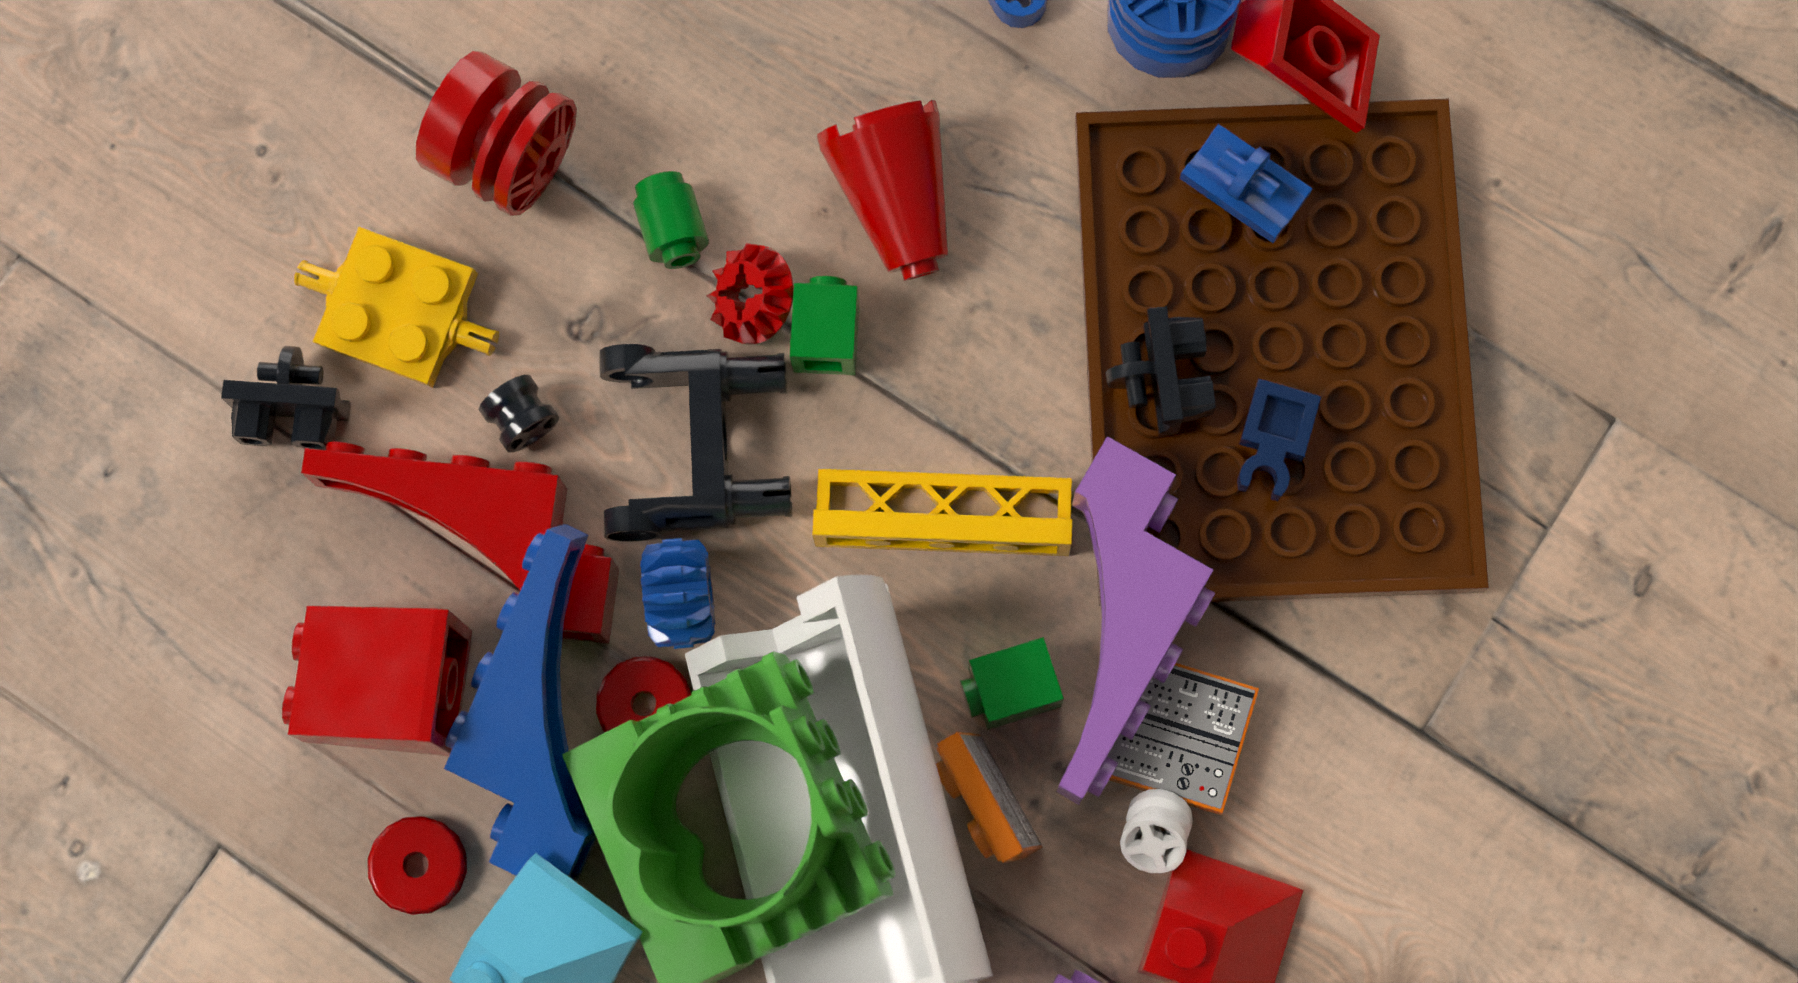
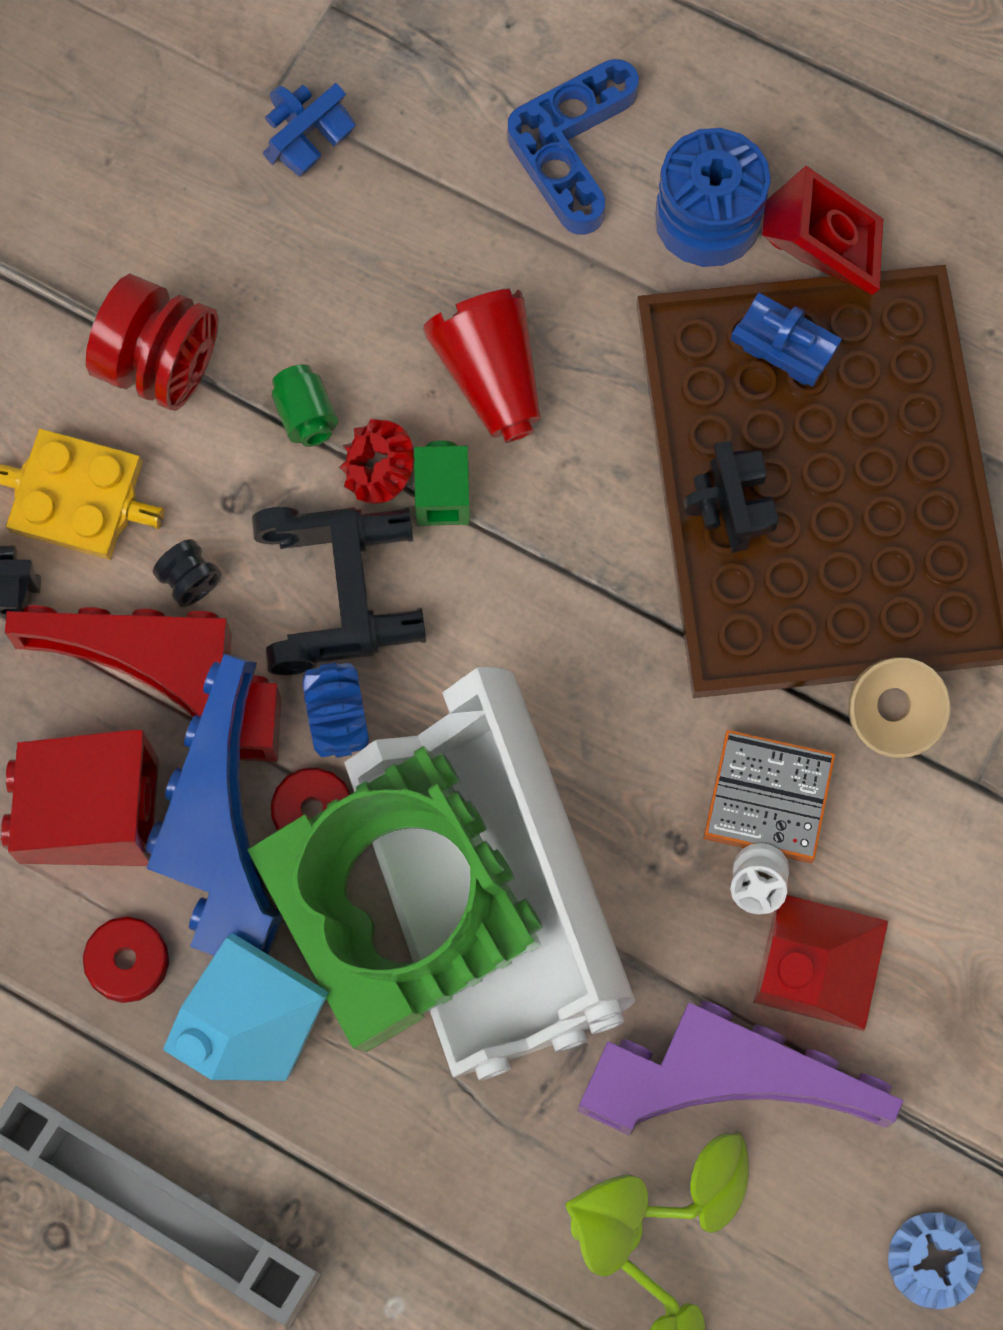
camera: 10 degrees left, 5 degrees down
yellow fence [812,469,1072,556] -> none
orange tile [936,732,1043,863] -> none
green brick [960,637,1064,730] -> none
medium lavender arch [1056,437,1215,805] -> none
dark blue plate [1237,379,1321,501] -> none
none -> tan piece [848,657,950,758]

